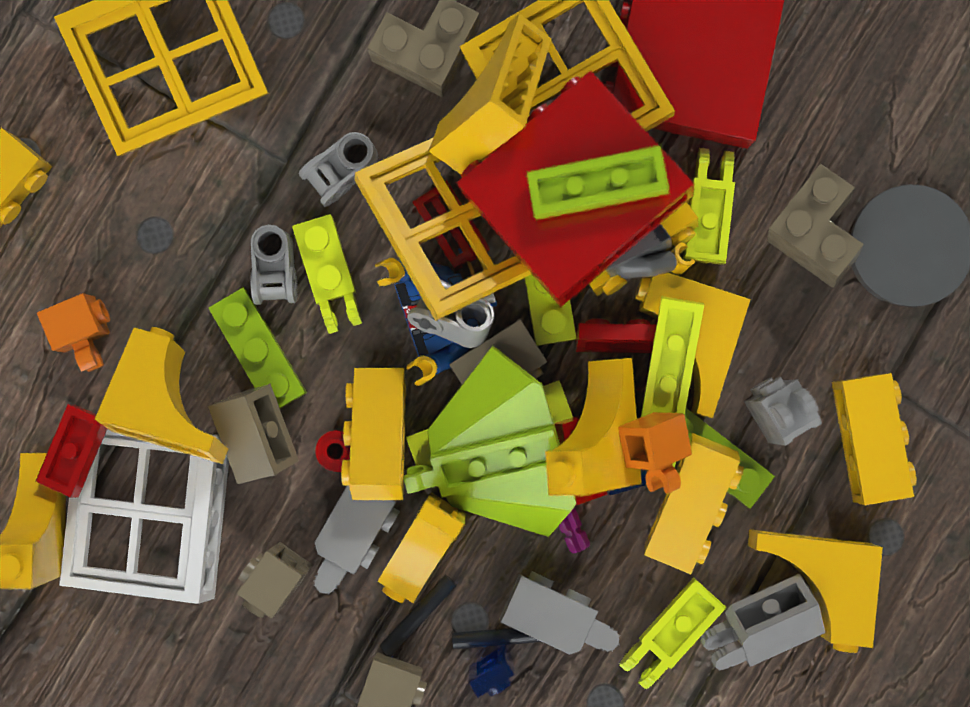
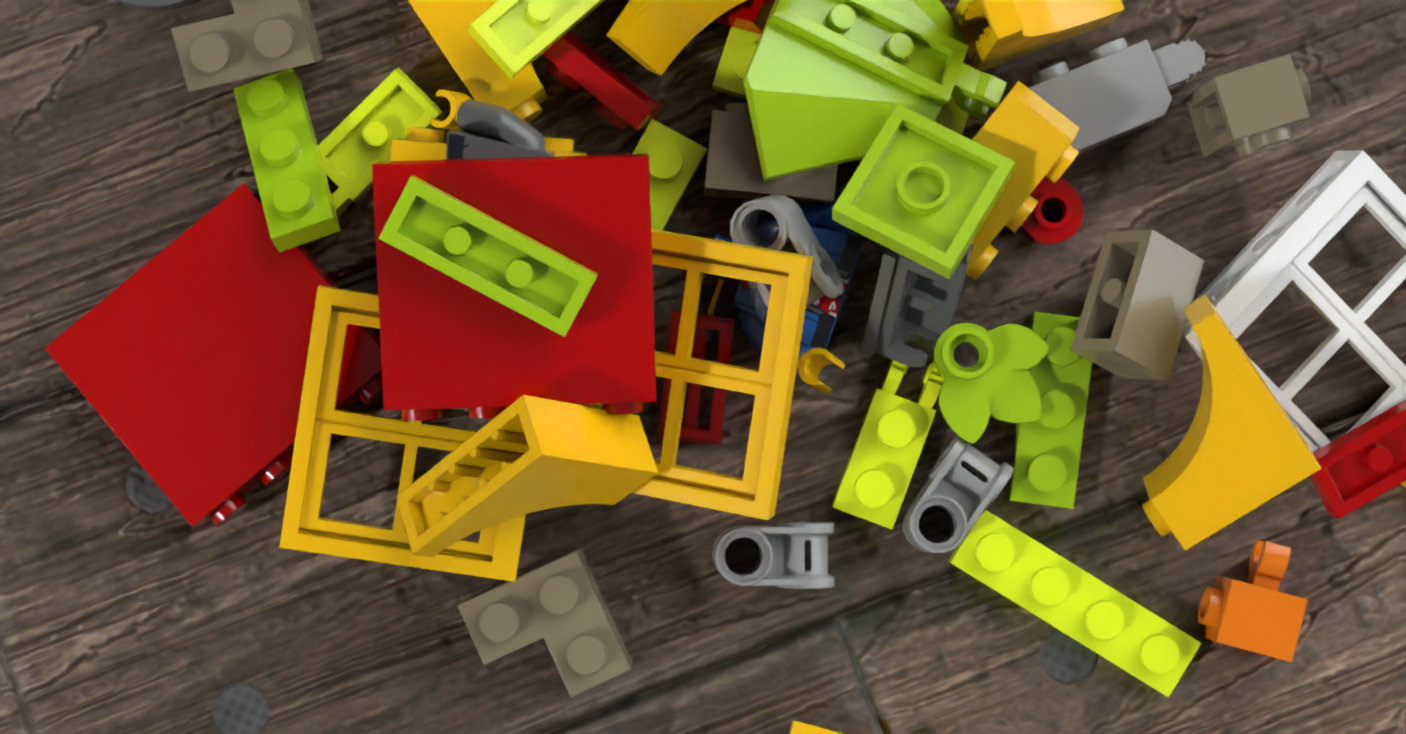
camera: 135 degrees left, 0 degrees up
none -> lime plate [233,68,341,252]
none -> lime plate [832,103,1015,280]
none -> dark grey hinge [860,244,974,367]
none -> lime plate [934,323,1050,444]
none -> neon yellow plate [948,510,1202,698]

